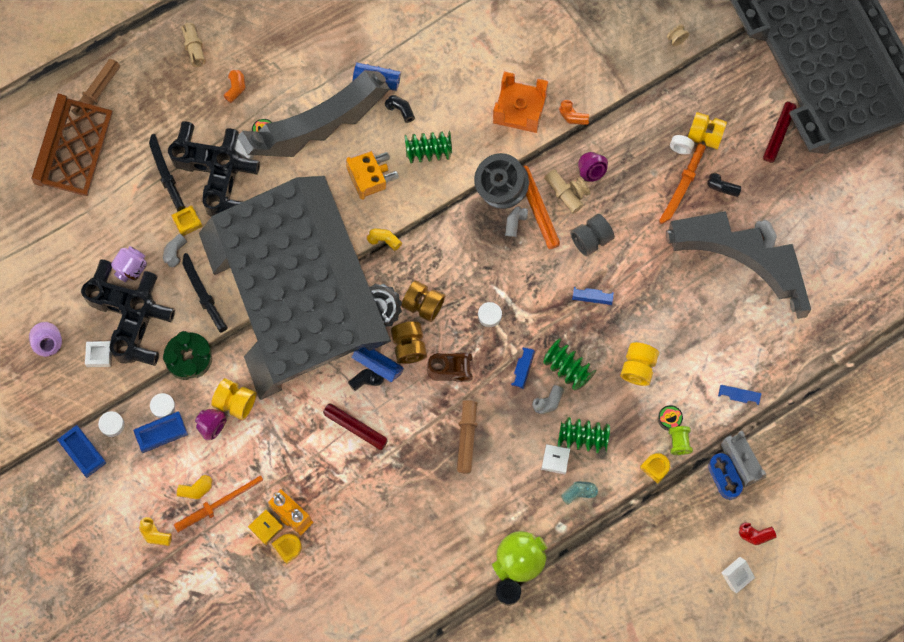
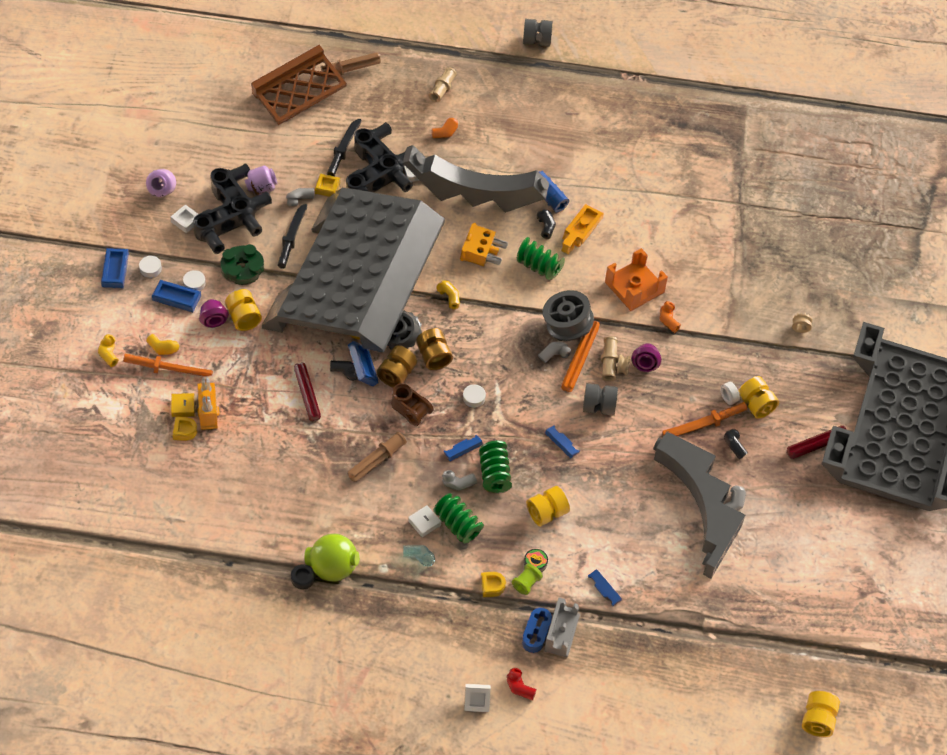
camera: 35 degrees right, 15 degrees down
none -> light orange hinge [561,204,604,255]

